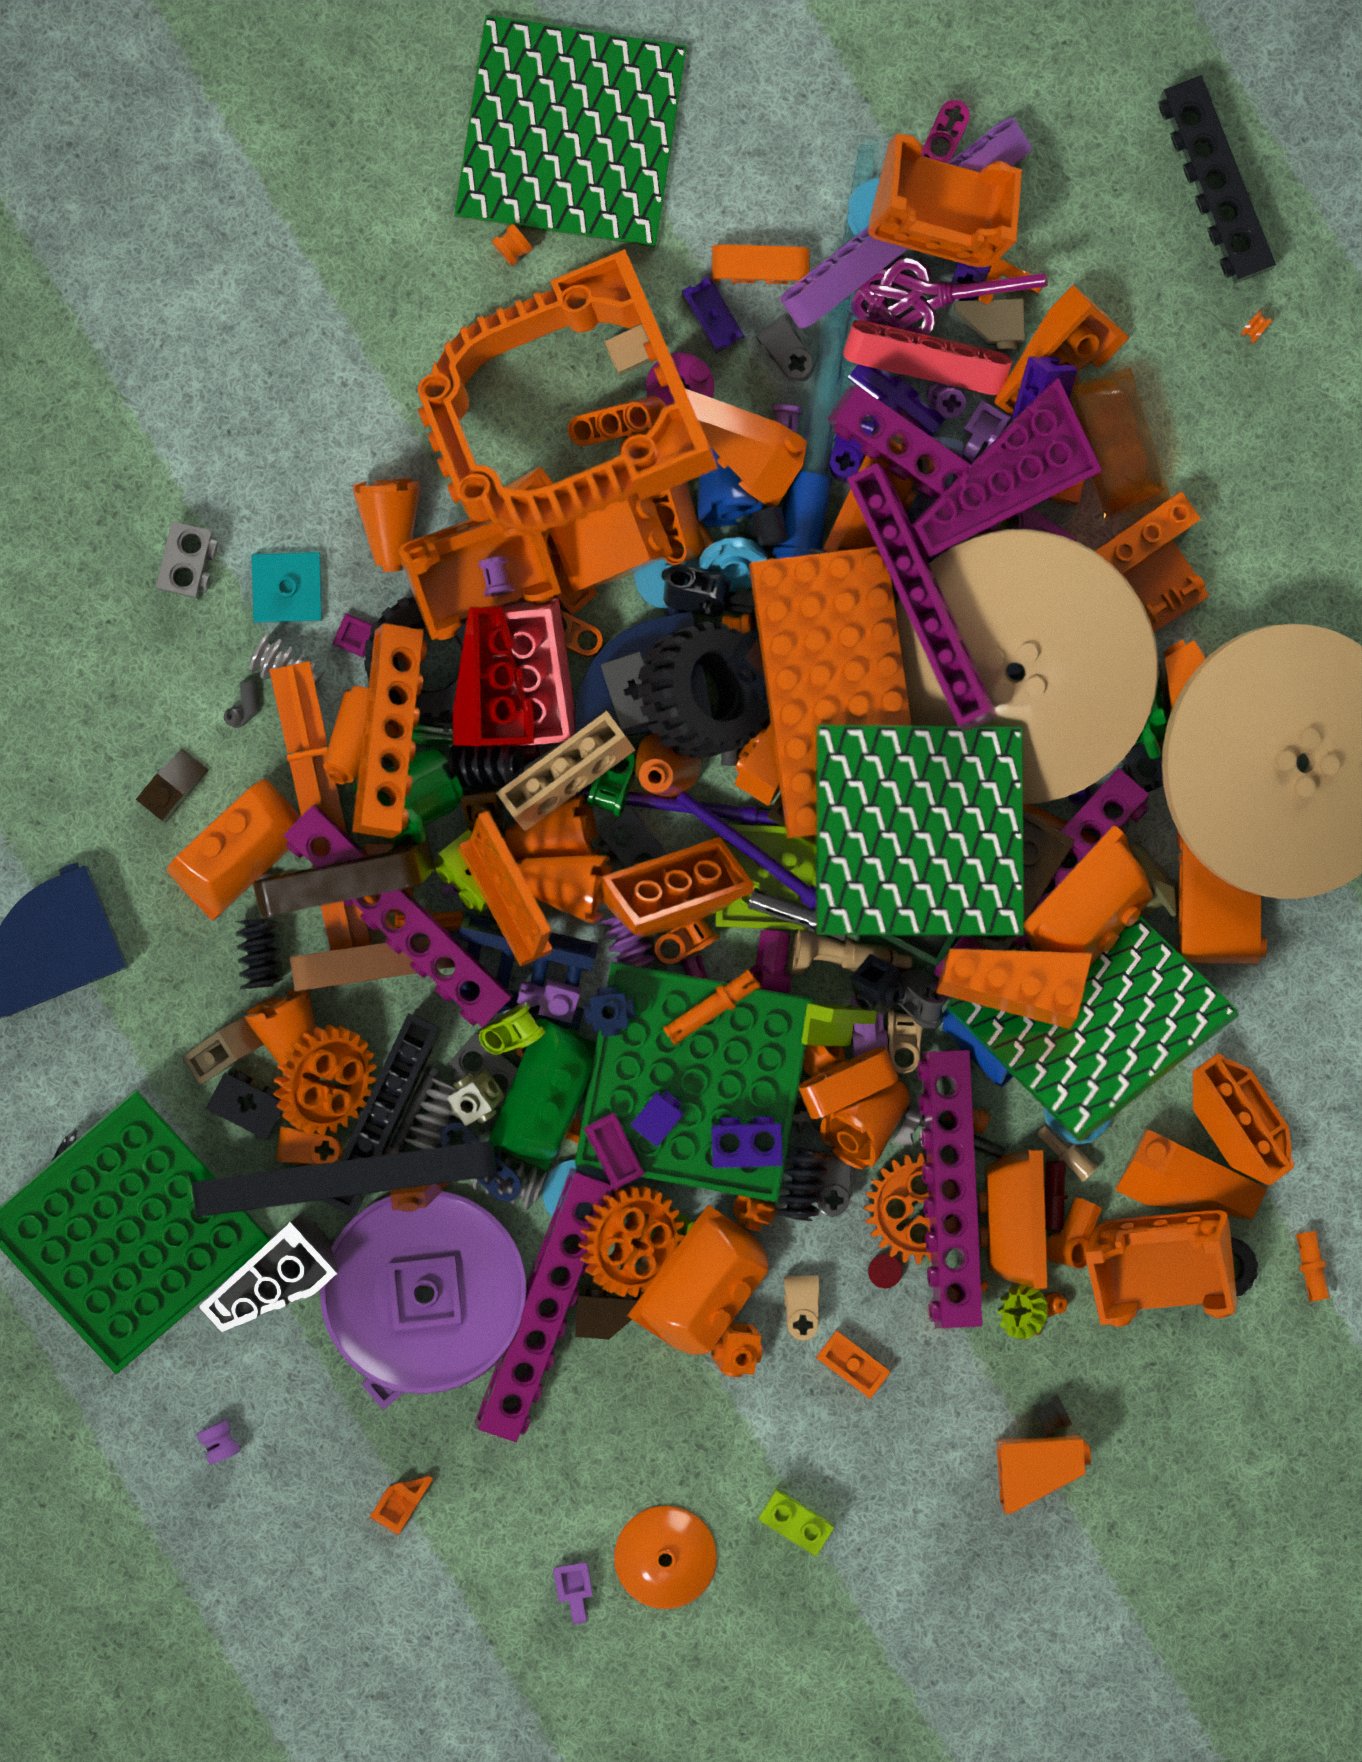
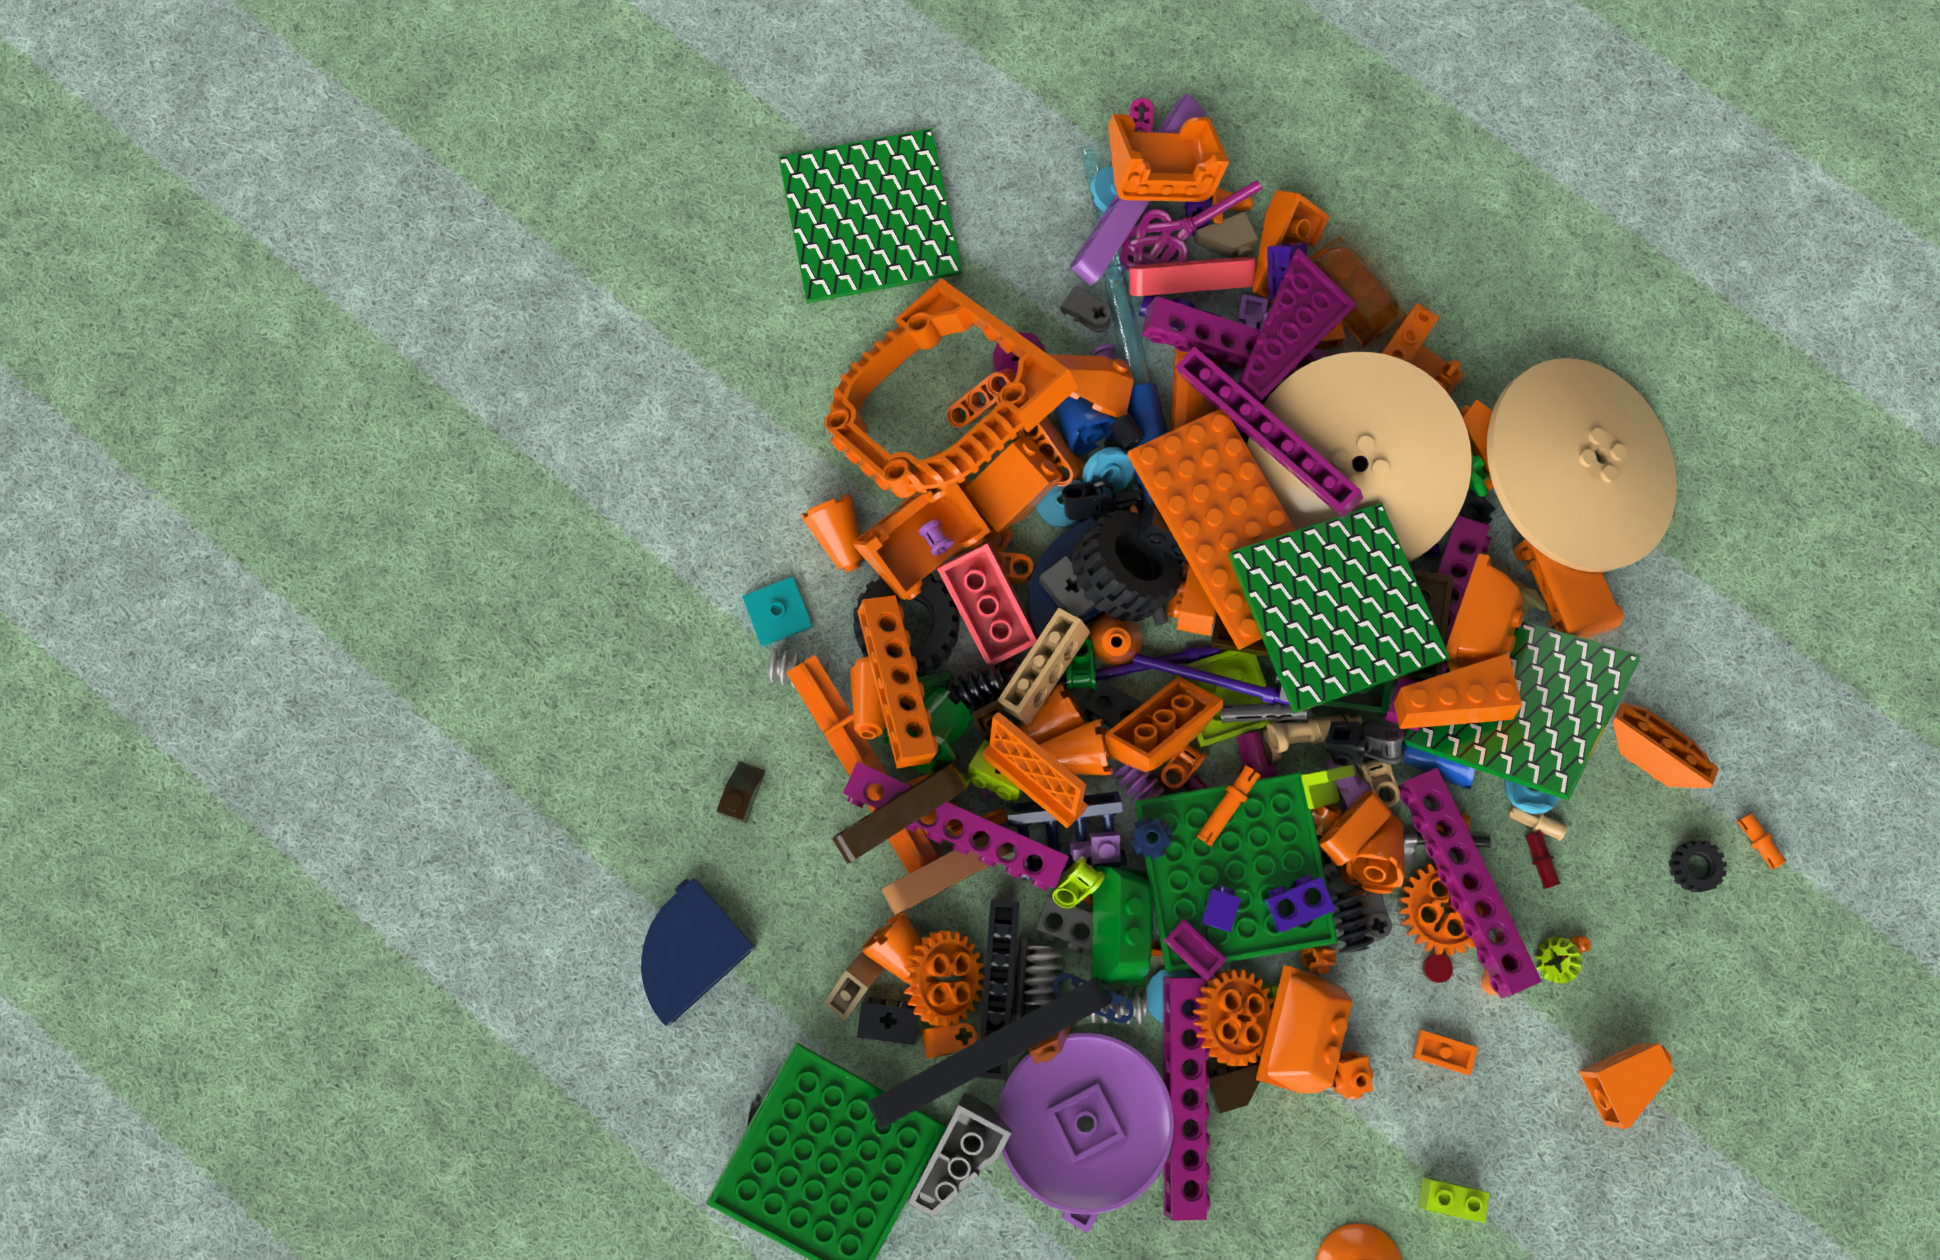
camera: 20 degrees left, 10 degrees down
light grey brick [156,521,218,600] -> none
orange windscreen [166,778,301,921] -> none
dark grey arm [224,681,258,728] -> none
black piece [235,918,283,989] -> none
magenta tile [332,613,373,658] -> none
olive brick [447,1069,505,1126] -> none
red wedge [453,606,534,746] -> none
orange wheel [491,223,533,267] -> none
tan brick [604,324,650,376] -> none
dark purple hinge [682,277,745,354] -> none
orange beam [711,244,810,284] -> none
tan piece [784,1275,819,1341] -> none
dark purple piece [829,419,874,482] -> none
medium lavender bush [926,382,966,418] -> none
orange windscreen [979,1149,1047,1289] -> none
pearl dark grey wheel [1033,1394,1072,1437] -> none
orange piece [1046,1197,1102,1269] -> none
orange windscreen [1085,1210,1237,1327] -> none
orange wedge [1115,1129,1268,1219] -> none
black brick [1158,75,1276,284] -> none
orange bush [1240,310,1272,344] -> none

